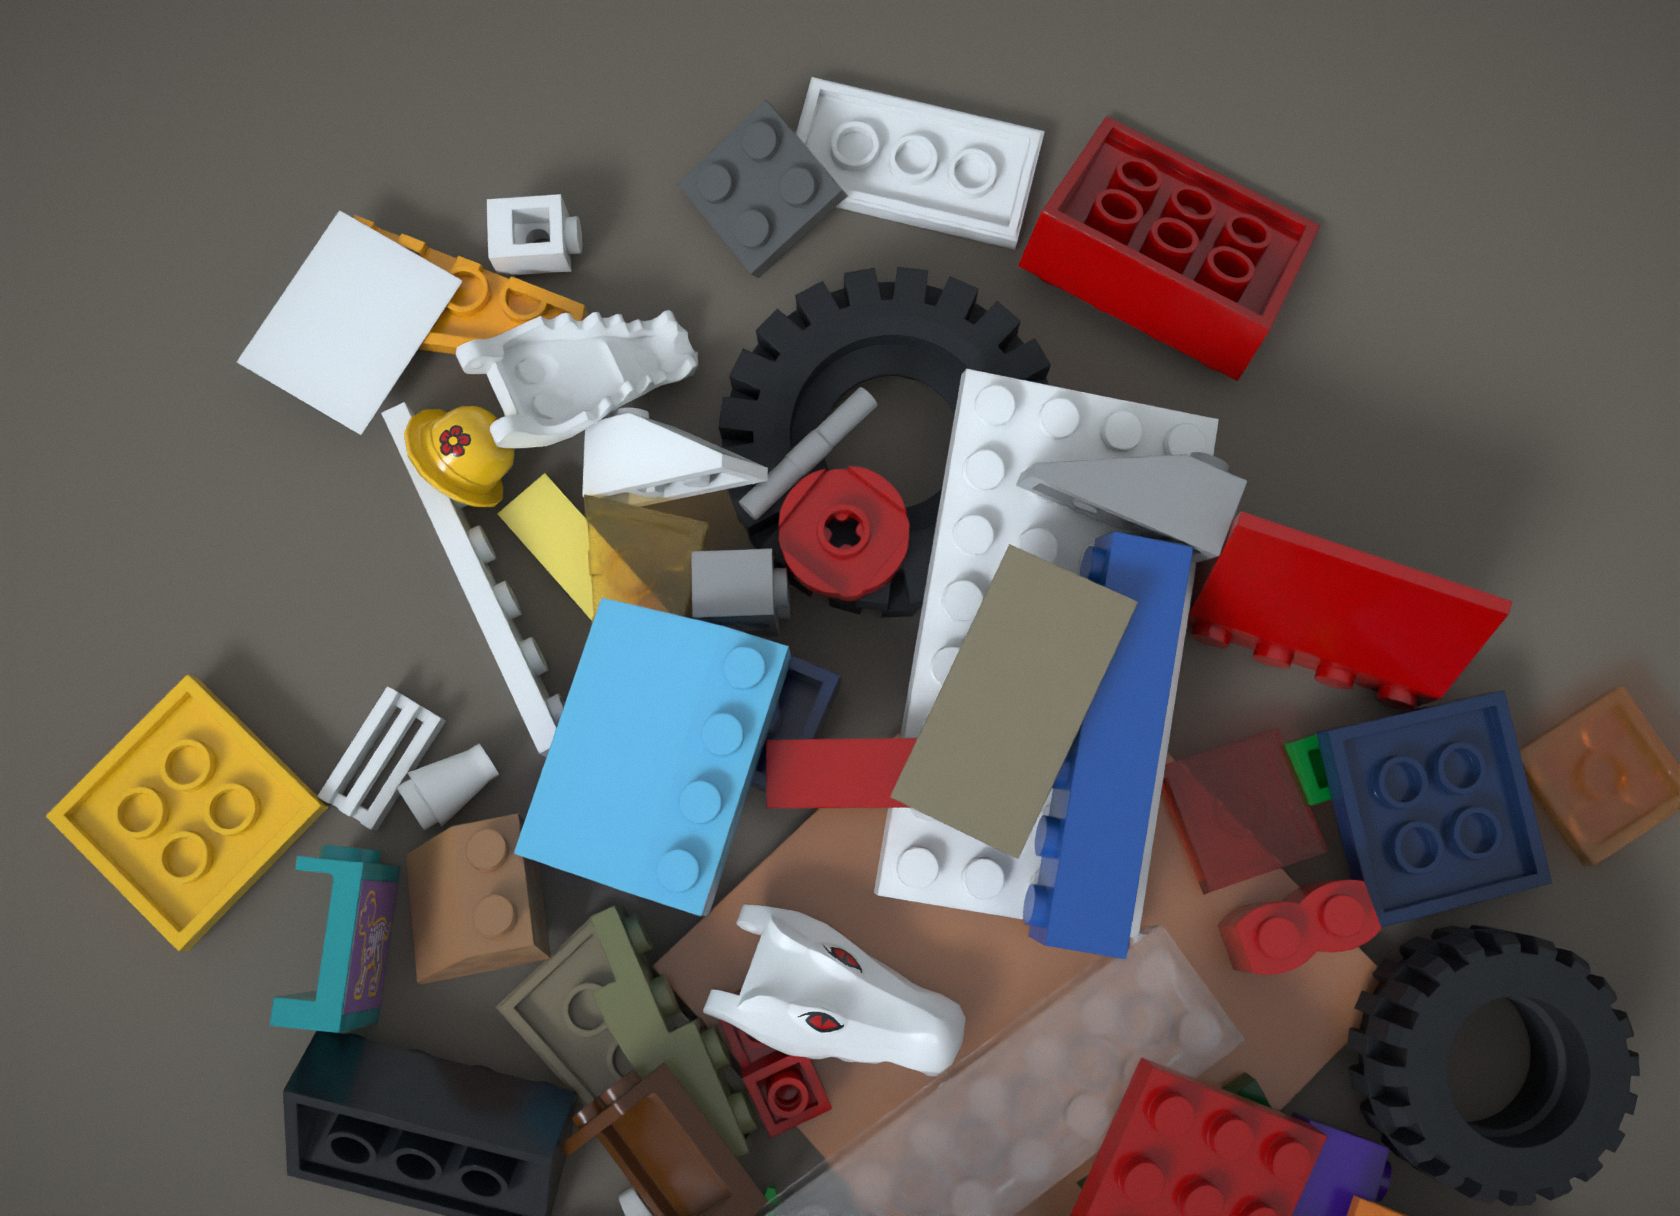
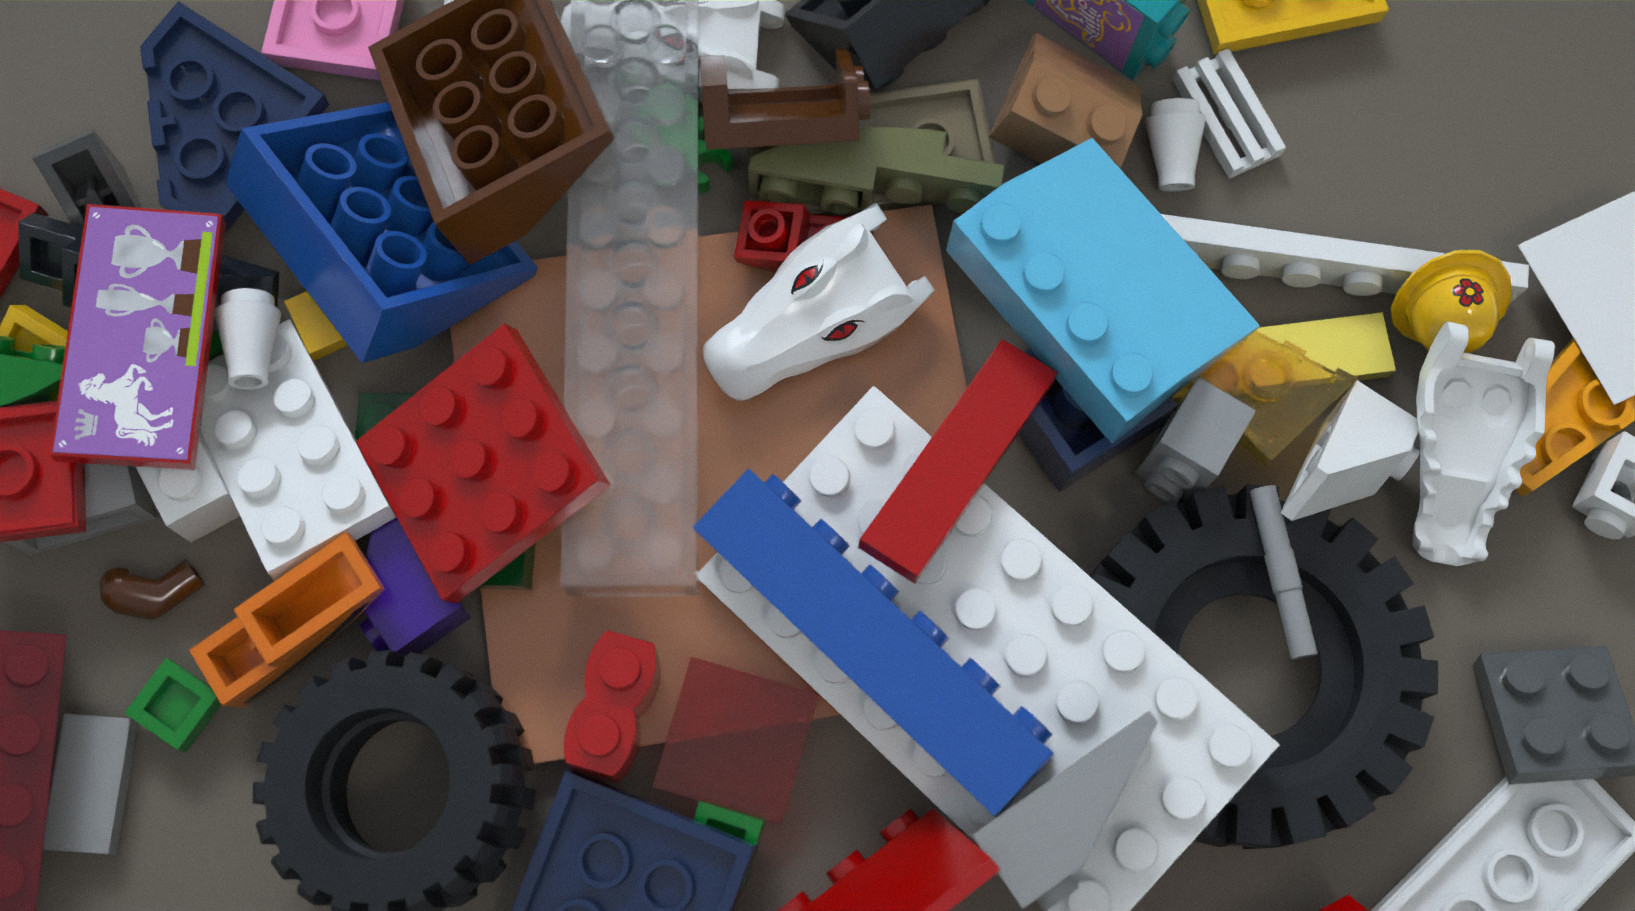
camera: 115 degrees right, 5 degrees down
red plate [778,466,910,602] -> none
dark tan tile [890,544,1138,859] -> none

